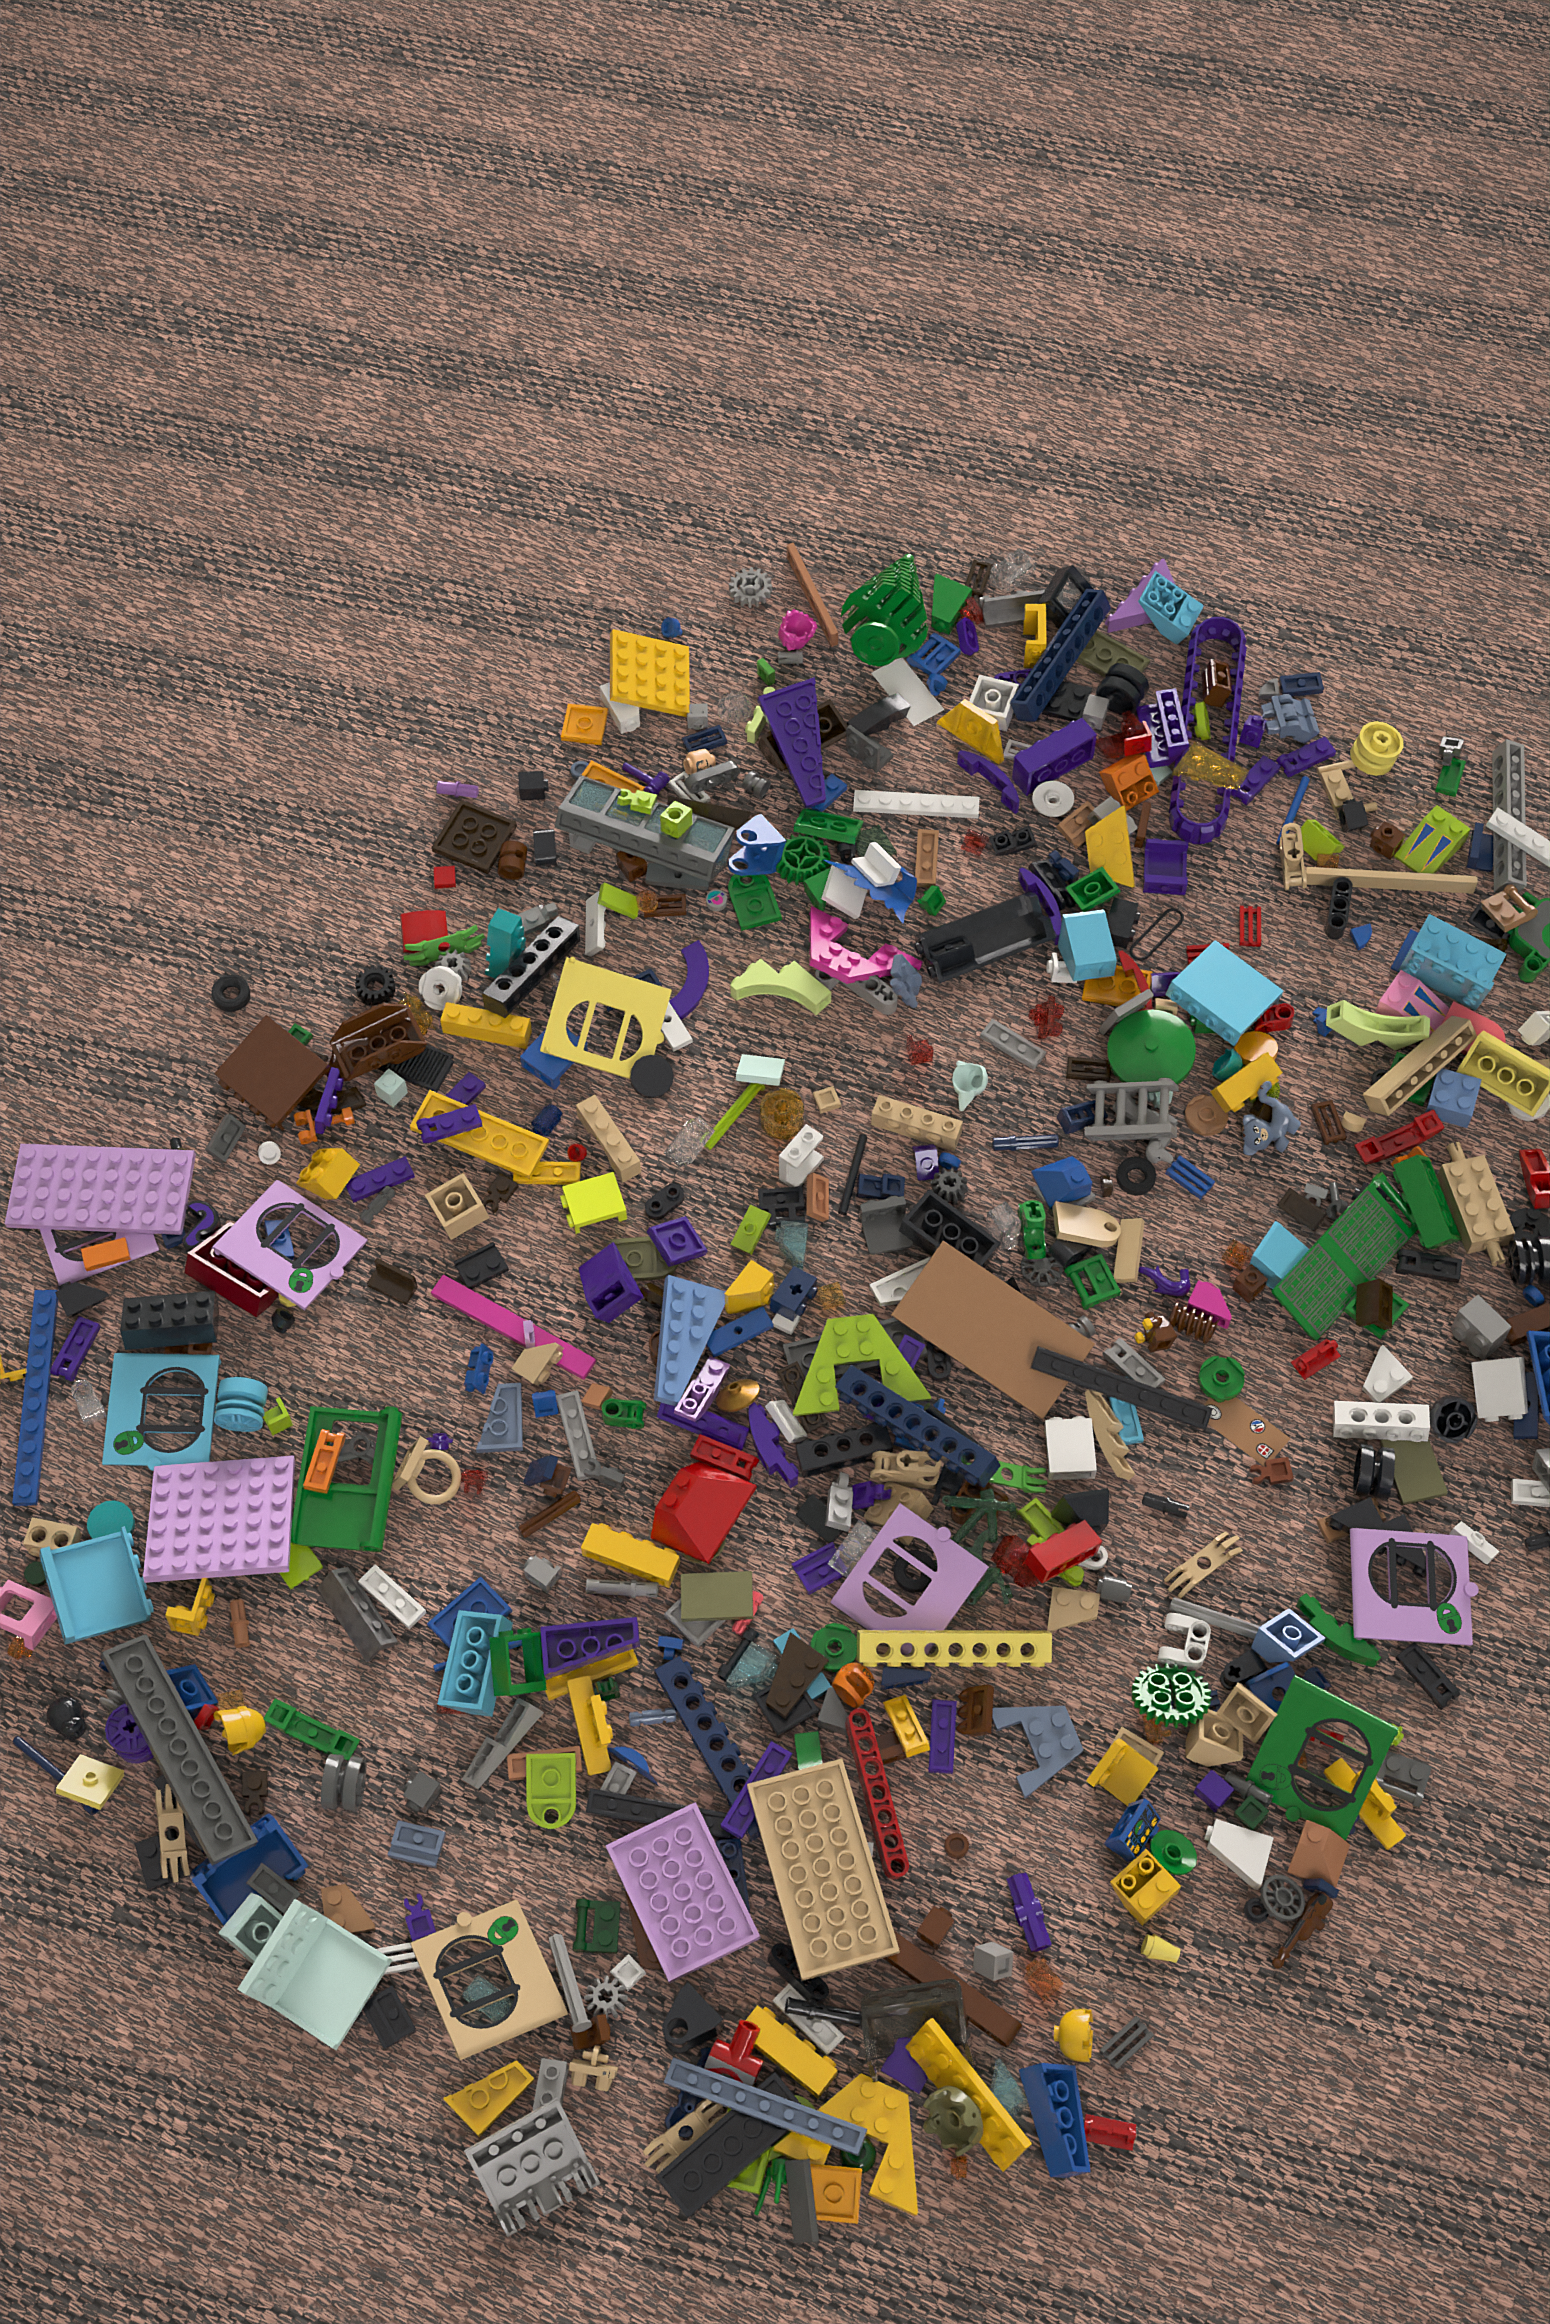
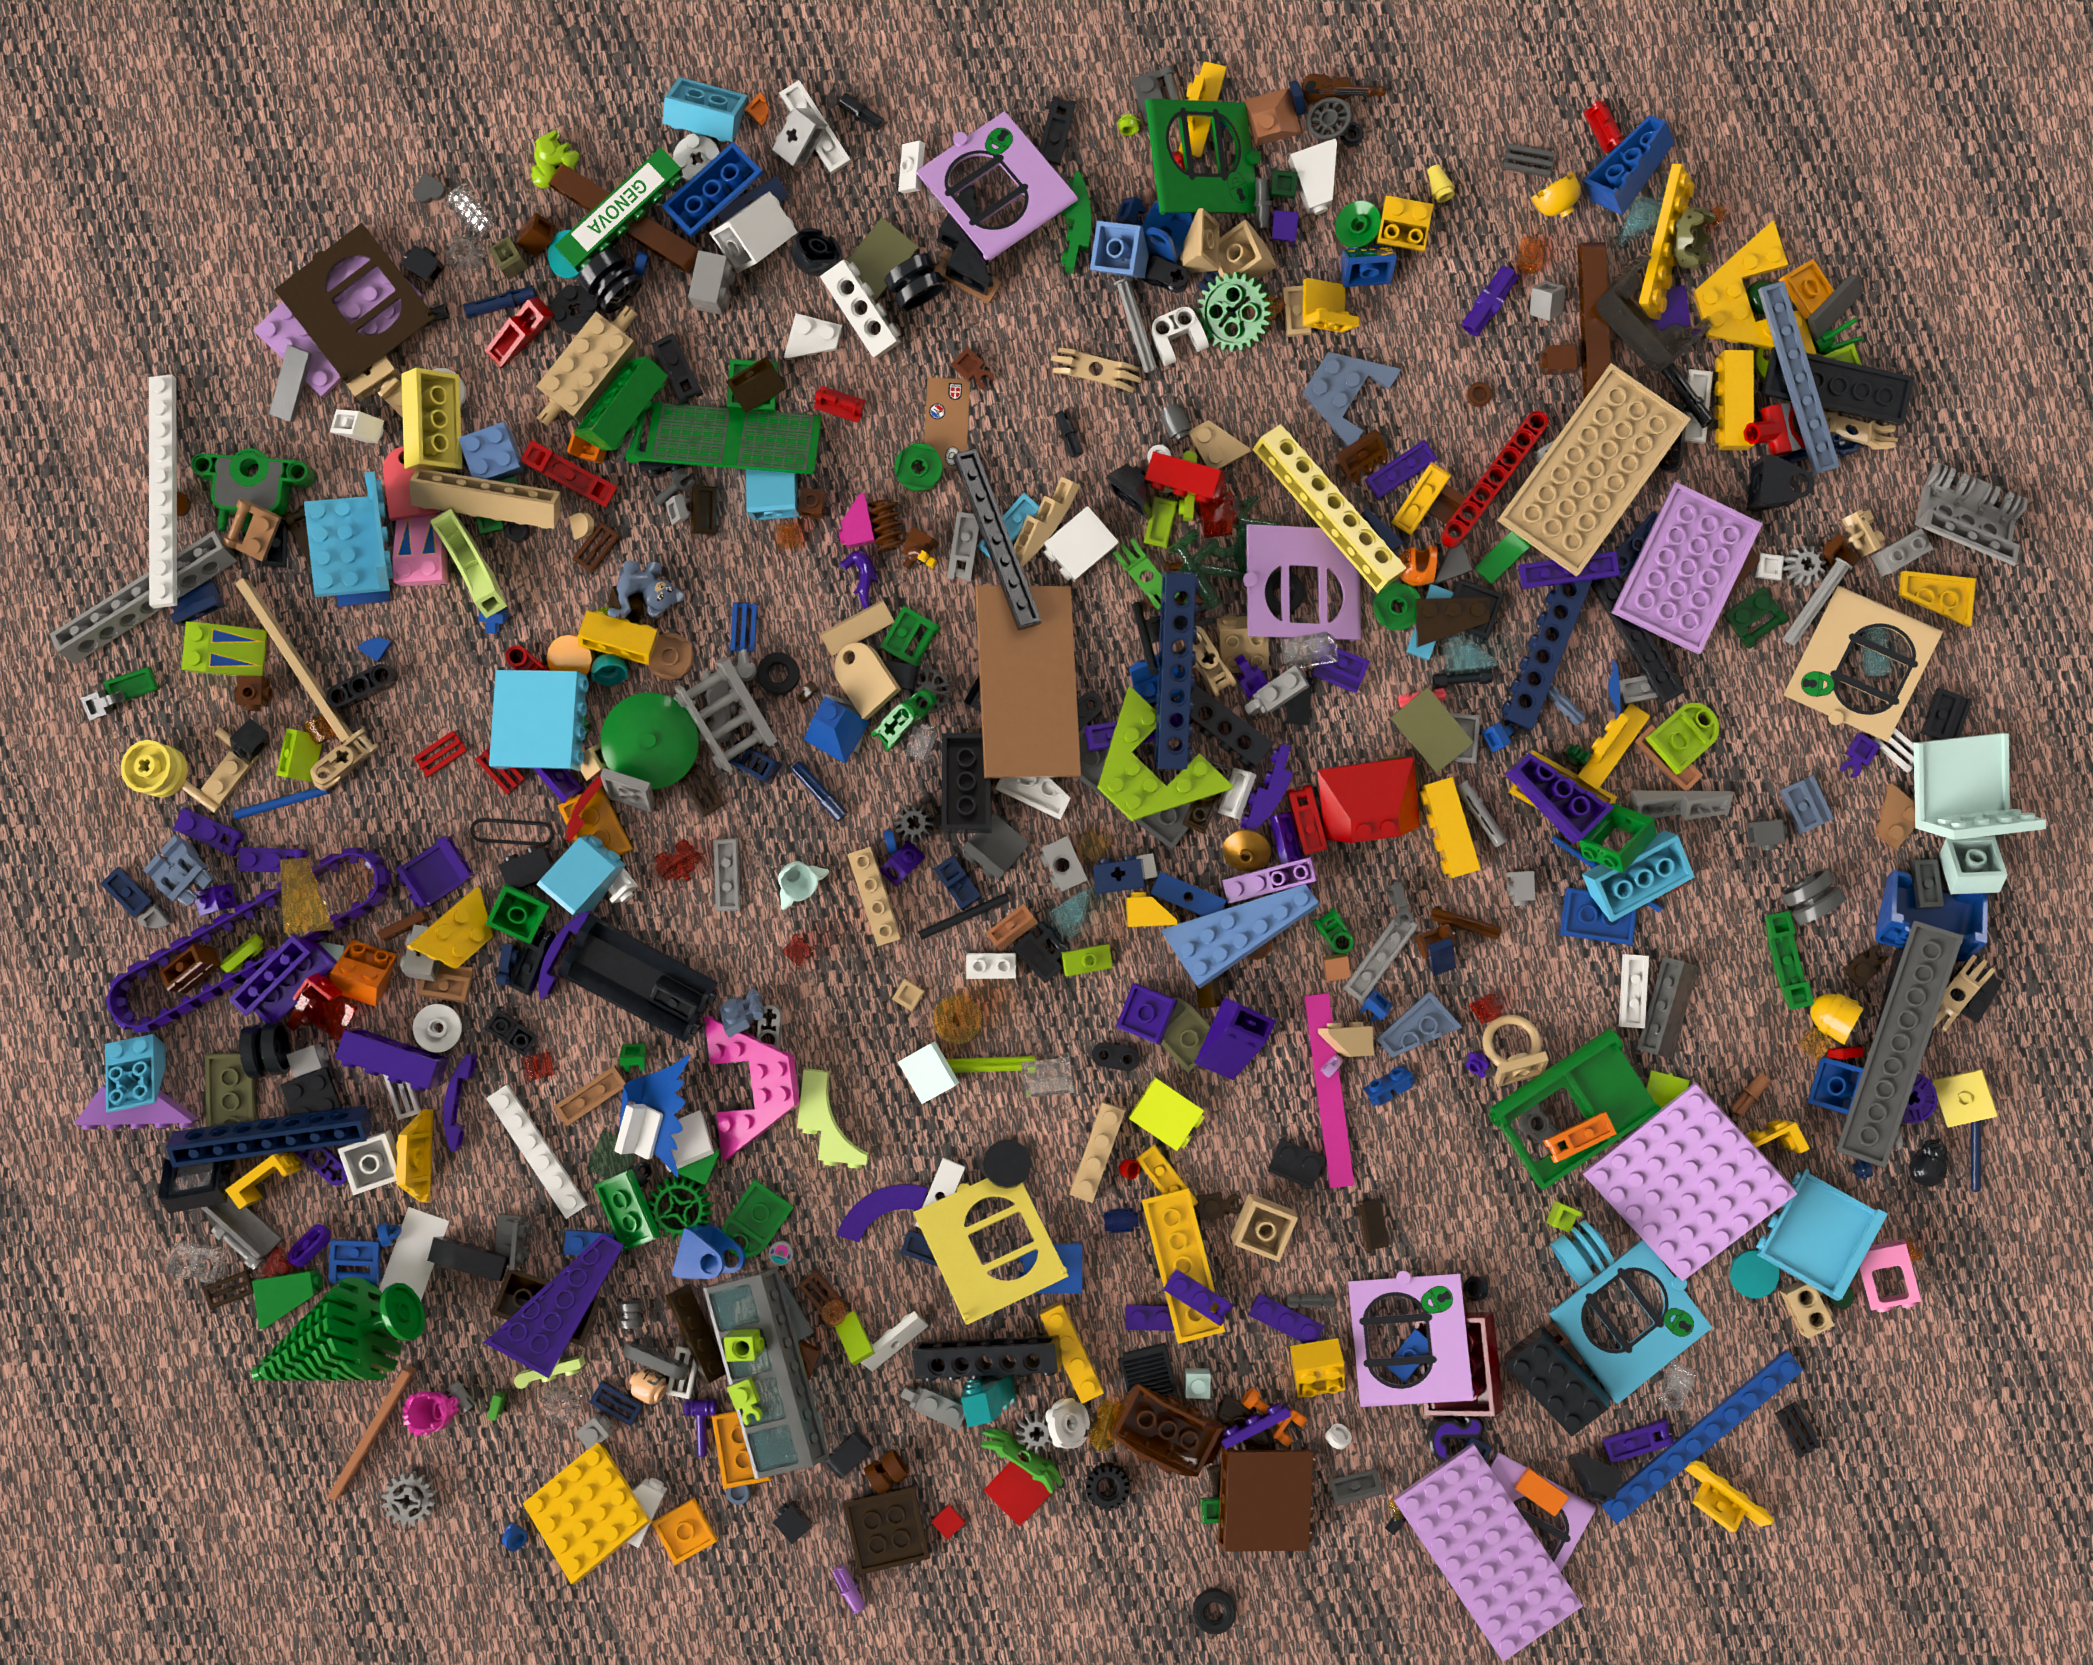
camera: 130 degrees left, 25 degrees up
flat silver wheel [1069,1315,1096,1338] -> none
none -> light grey brick [1039,836,1088,892]

